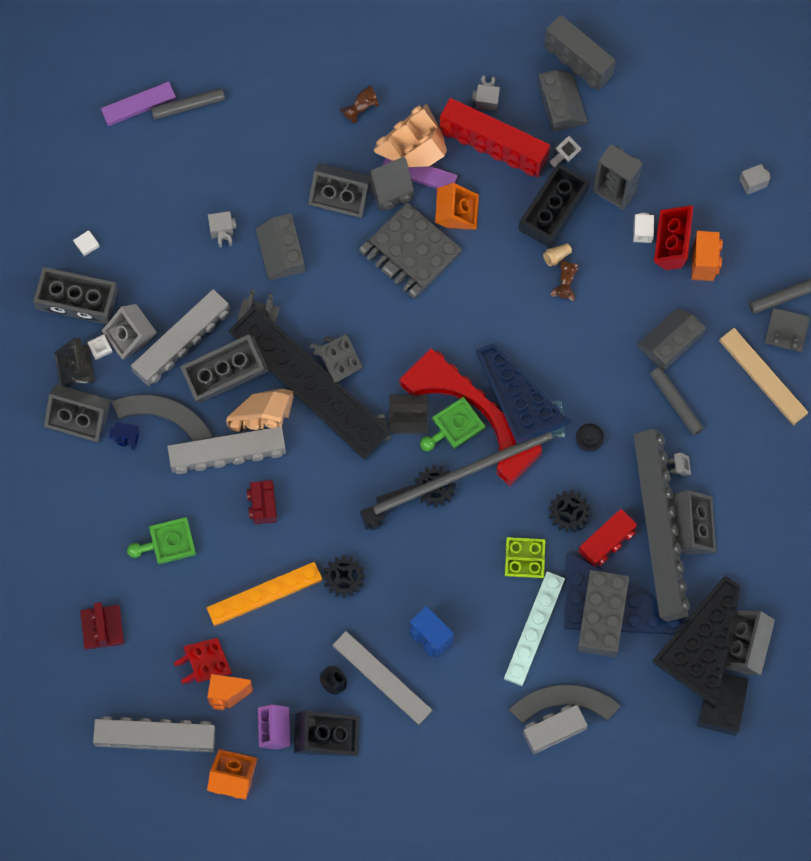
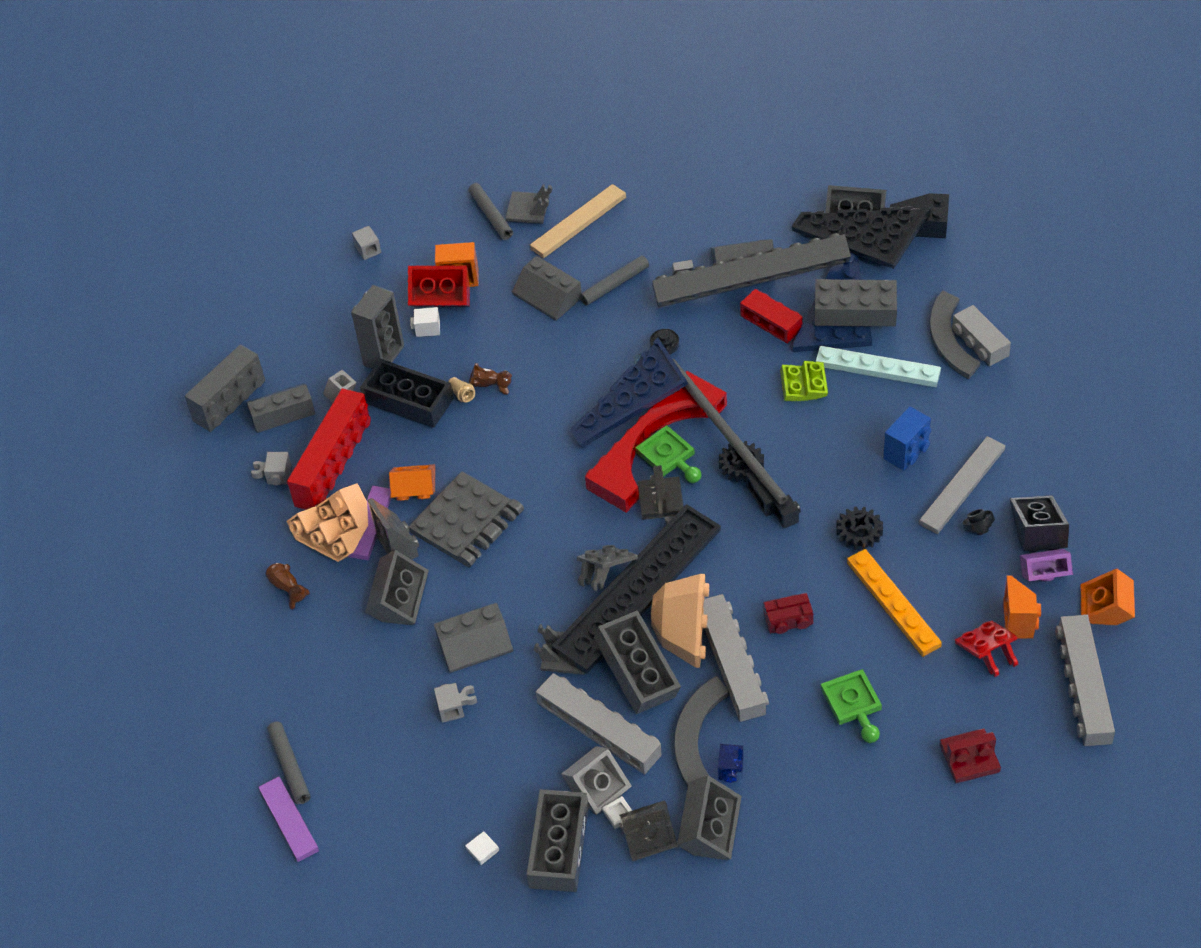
camera: 90 degrees left, 20 degrees down
black gear [548,490,591,533] -> none

